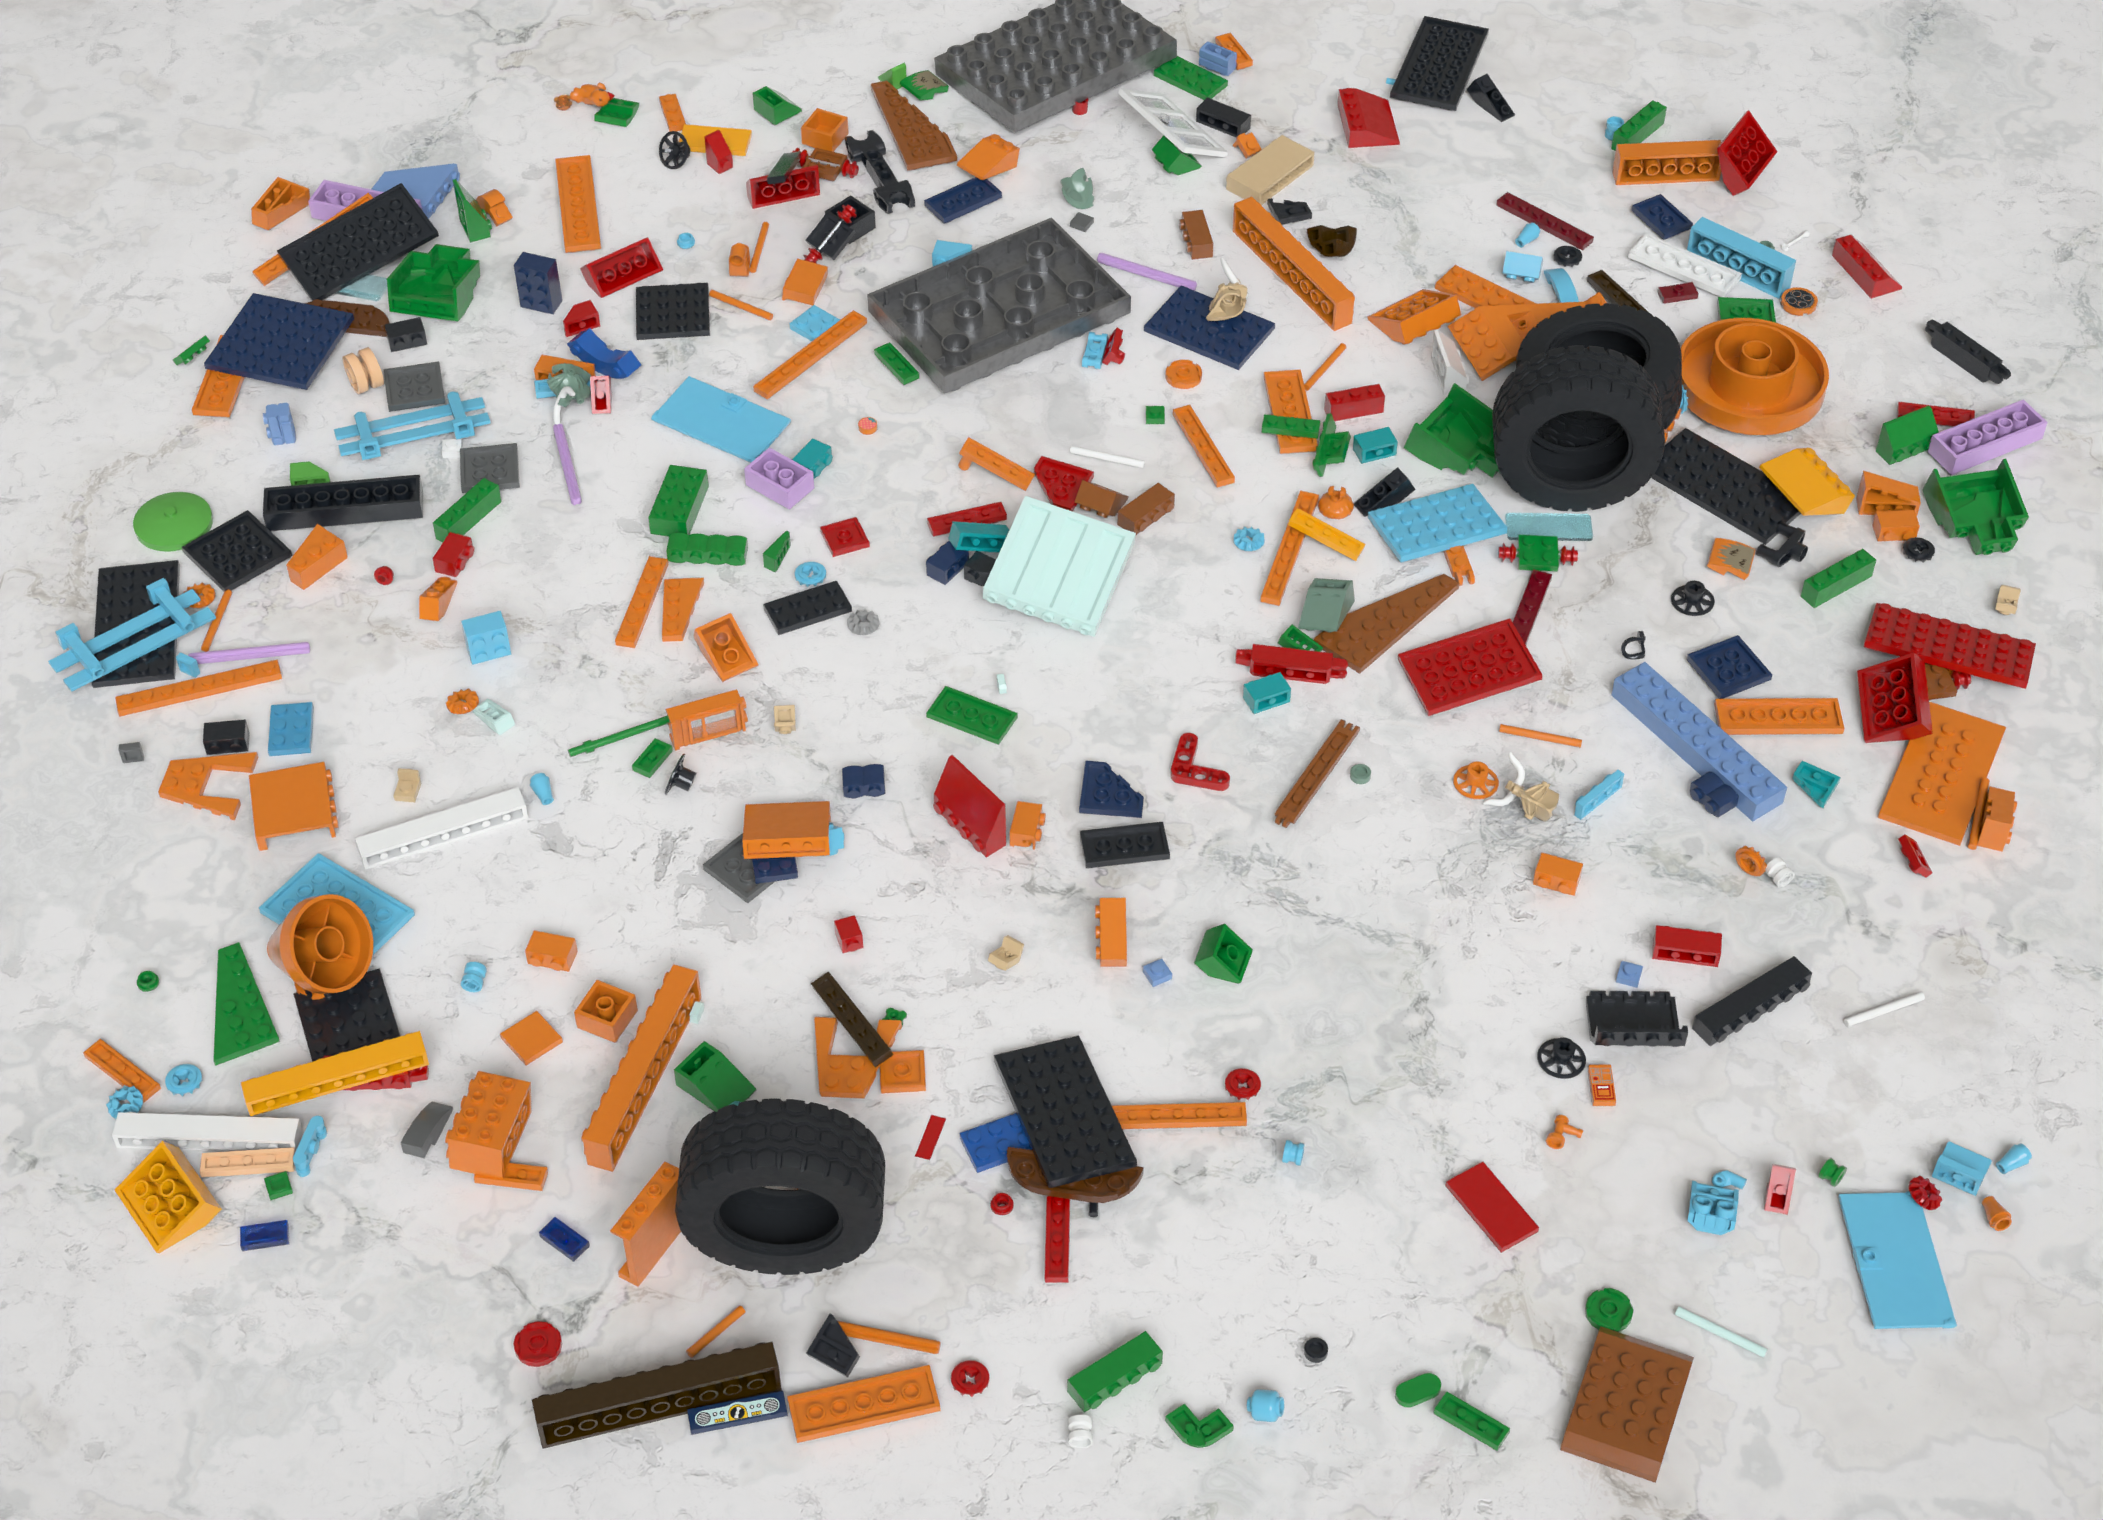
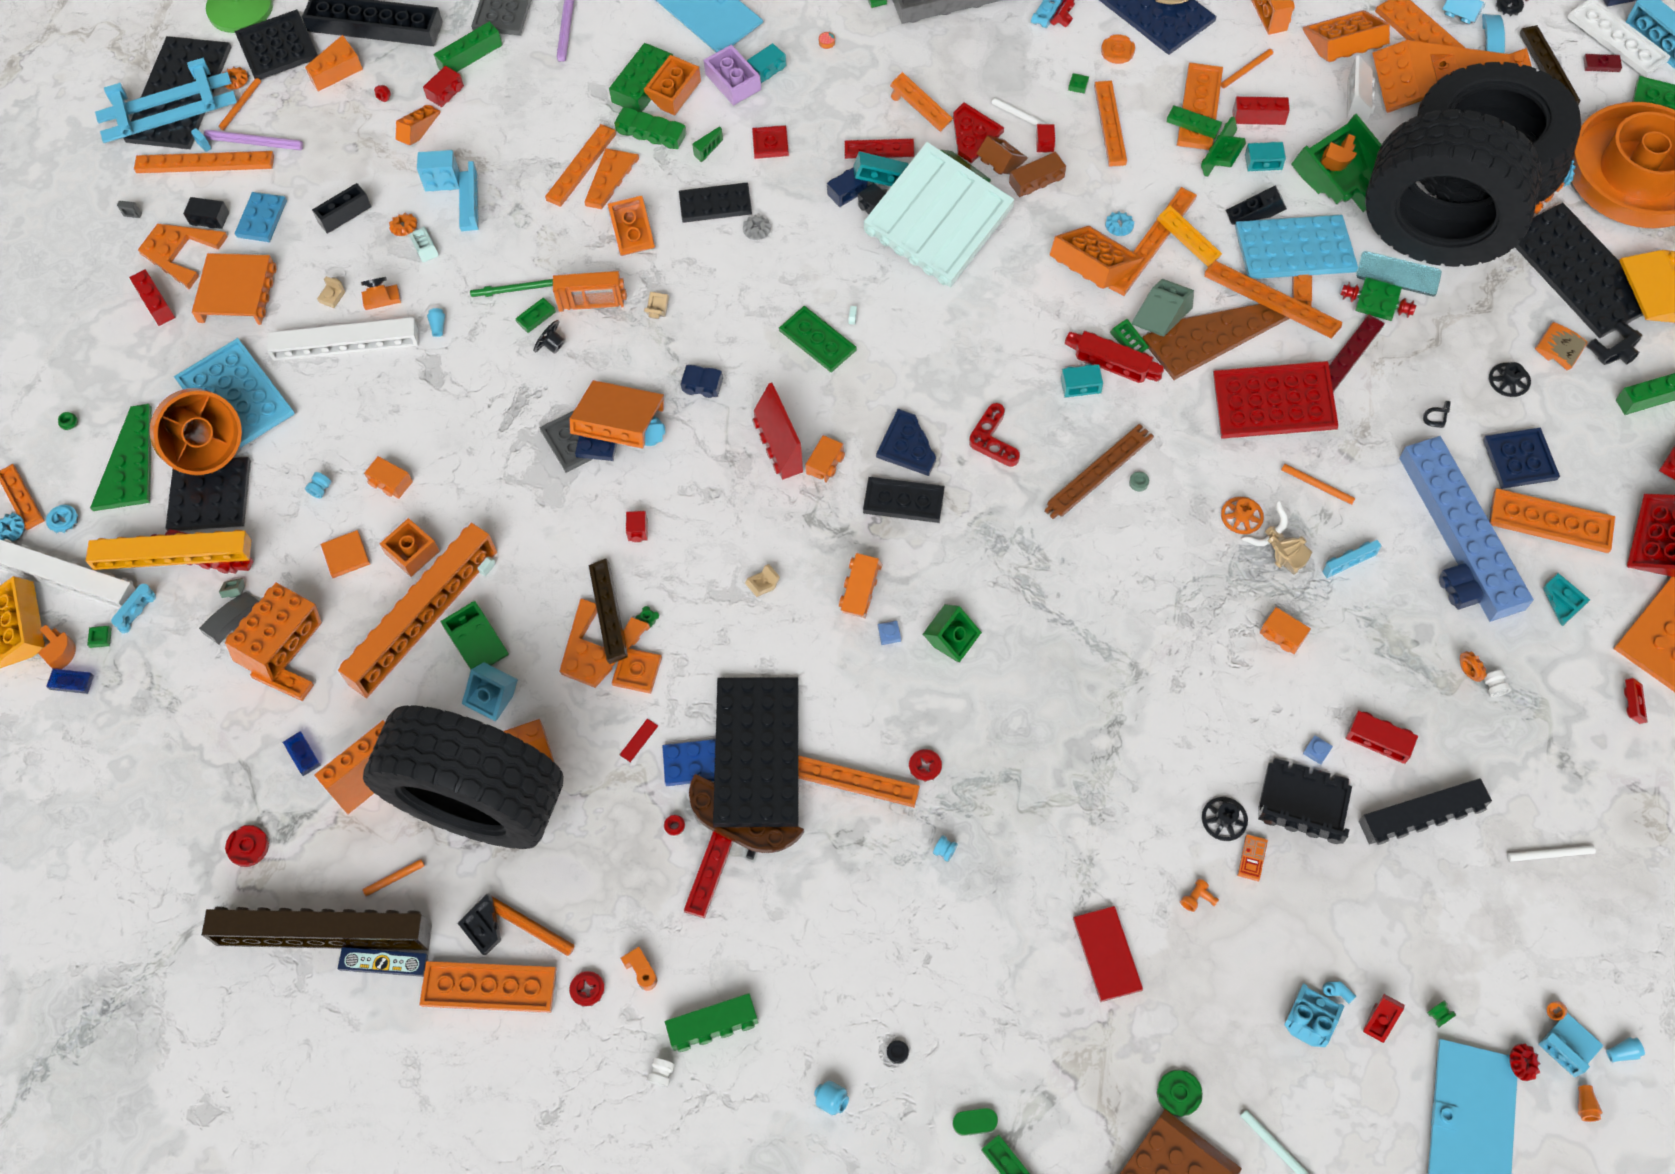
camera: 20 degrees right, 15 degrees up
light nougat plate [200,1147,296,1177] -> none
medium azure gear [795,562,826,587] -> none
green plate [1165,1404,1234,1448] -> none
orange hair [1318,486,1354,519] -> none
none -> orange brick [37,625,76,673]
none -> red brick [129,269,175,326]
none -> sand green plate [219,578,245,598]
none -> black brick [312,183,372,234]
none -> orange piece [361,277,401,310]
none -> medium azure fence [459,161,479,232]
none -> orange leg [620,947,657,991]
none -> orange slope [644,55,701,116]
none -> red brick [1036,124,1055,153]
none -> orange slope [1050,226,1143,289]
none -> orange plate [1205,261,1342,339]
none -> orange brick [1320,134,1357,171]
none -> orange hinge [1547,1001,1567,1021]

